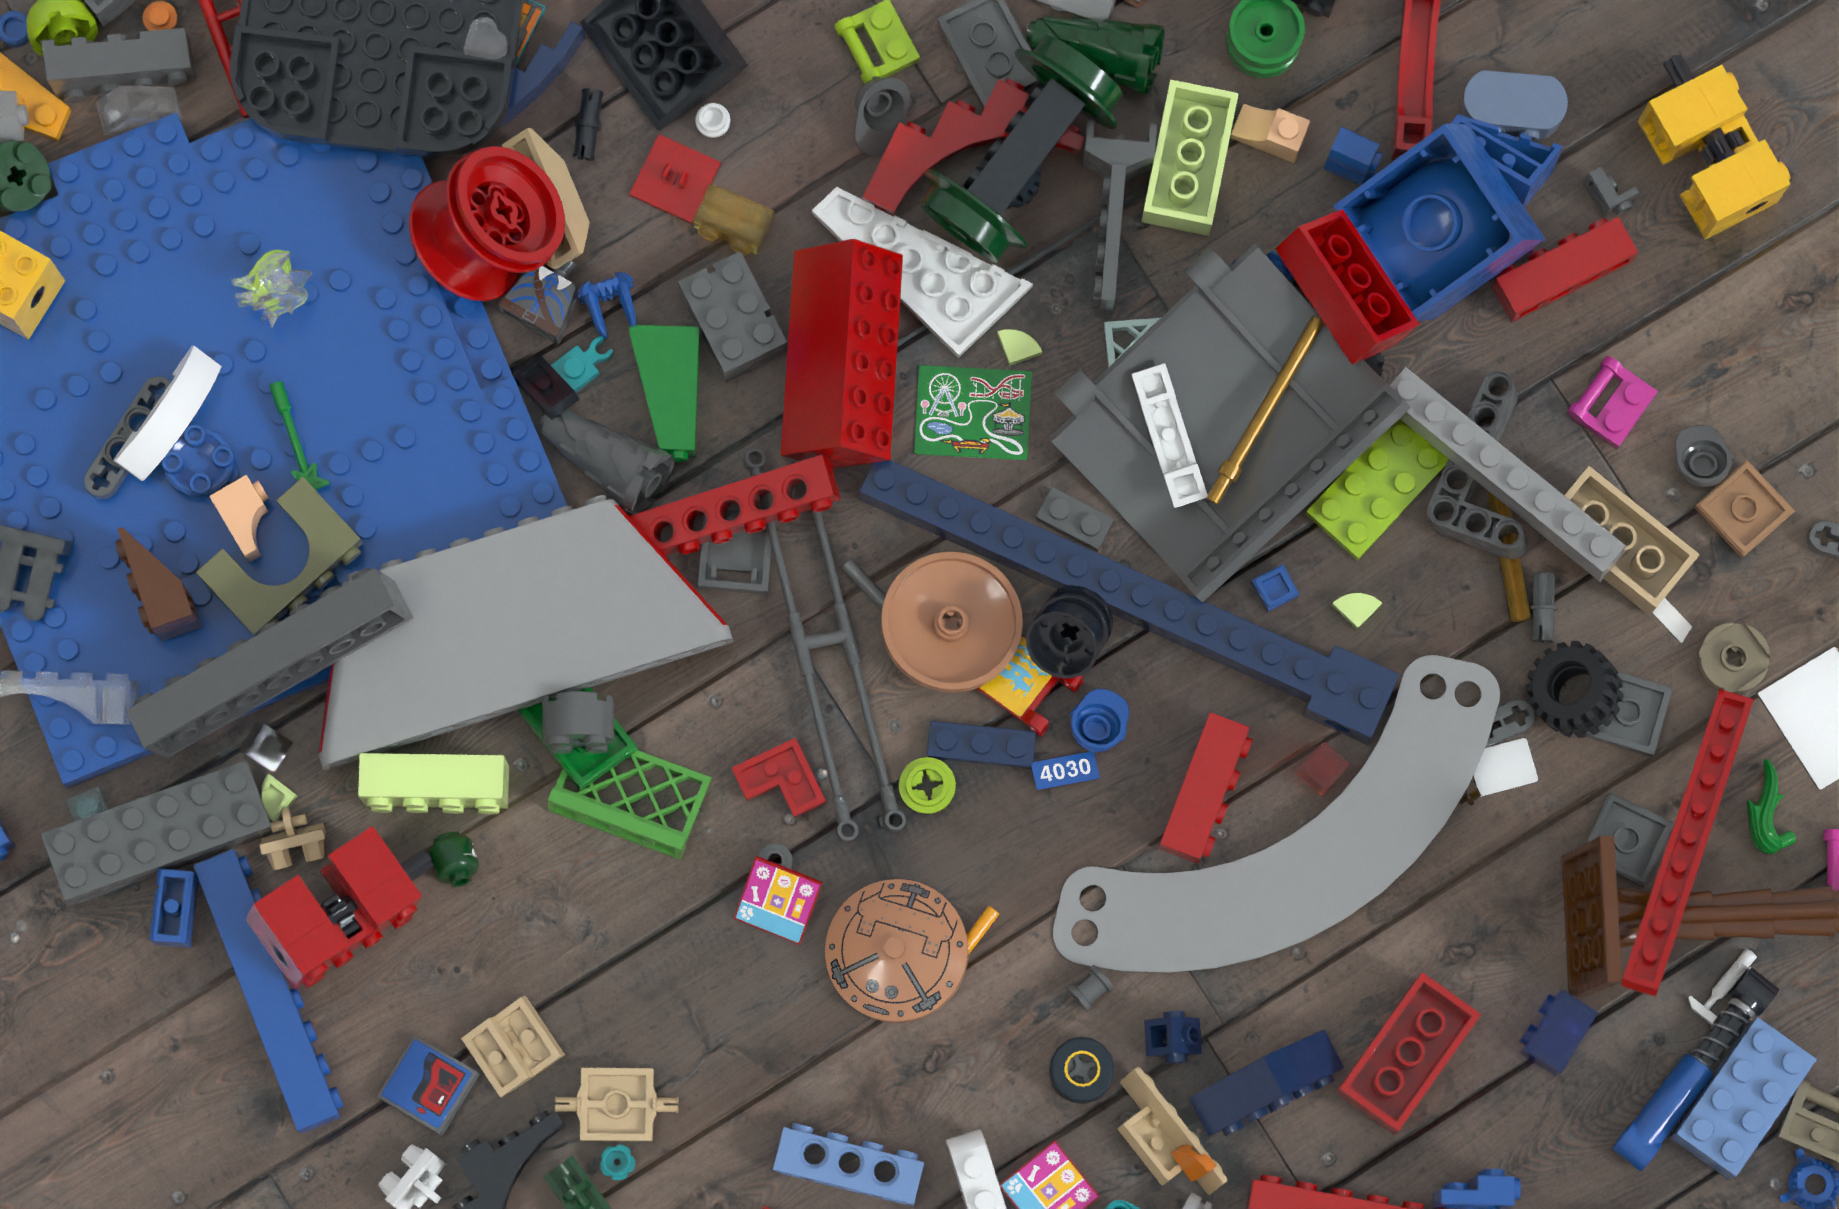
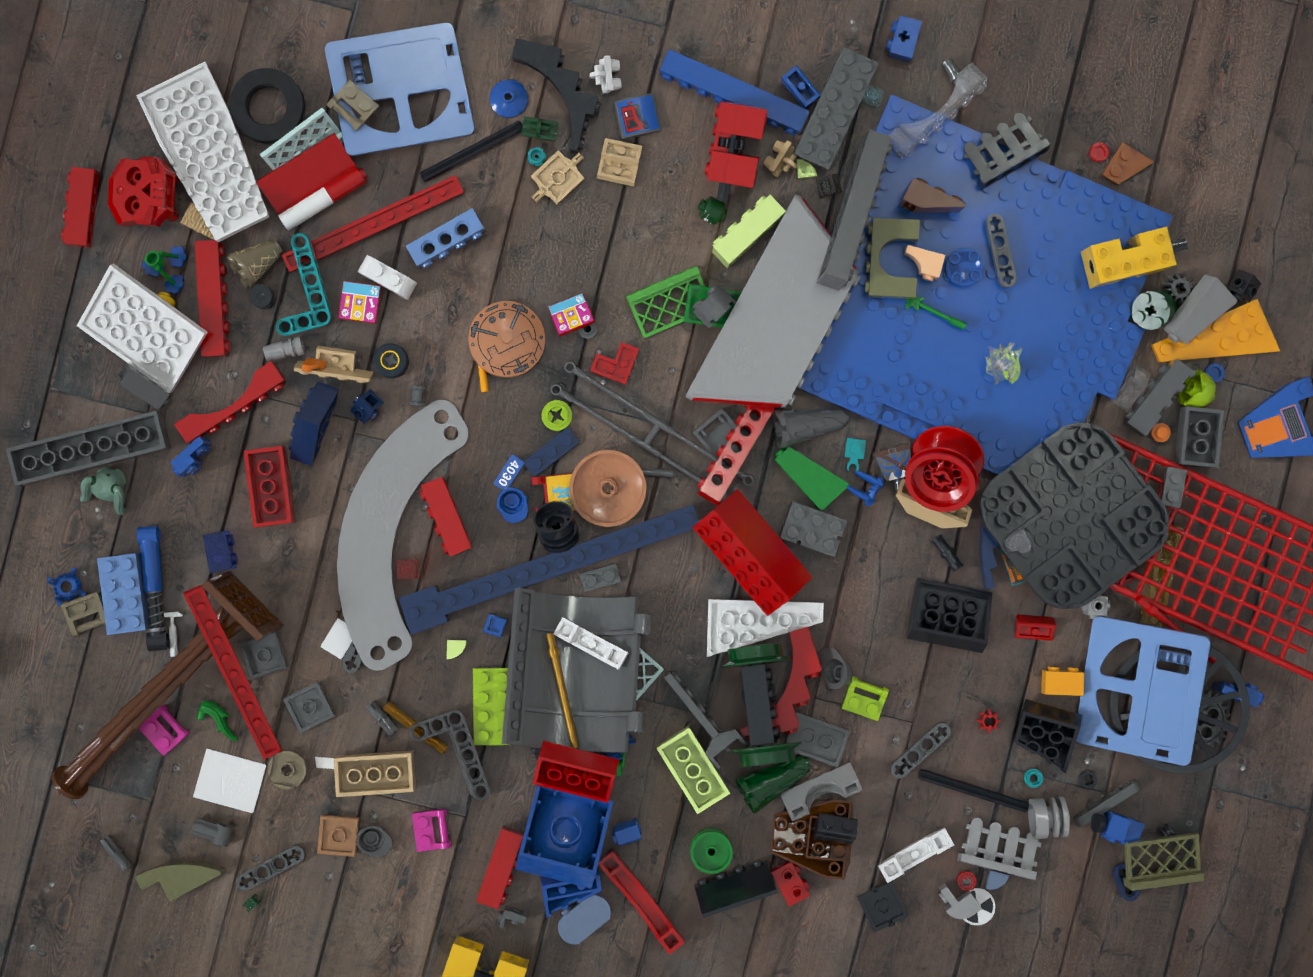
camera: 145 degrees right, 10 degrees up
white slope [113,346,222,481] -> none
black plate [513,355,580,420] -> none
red piece [629,134,721,224] -> none
clear yellow brick [693,183,775,255] -> none
white plate [696,103,730,138] -> none
green sticker [914,365,1032,460] -> none
yellowish green tile [997,329,1042,366] -> none
light nougat arch [1230,104,1310,163] -> none
light grey brick [1389,367,1626,582] -> none
black tyre [1526,641,1624,738] -> none

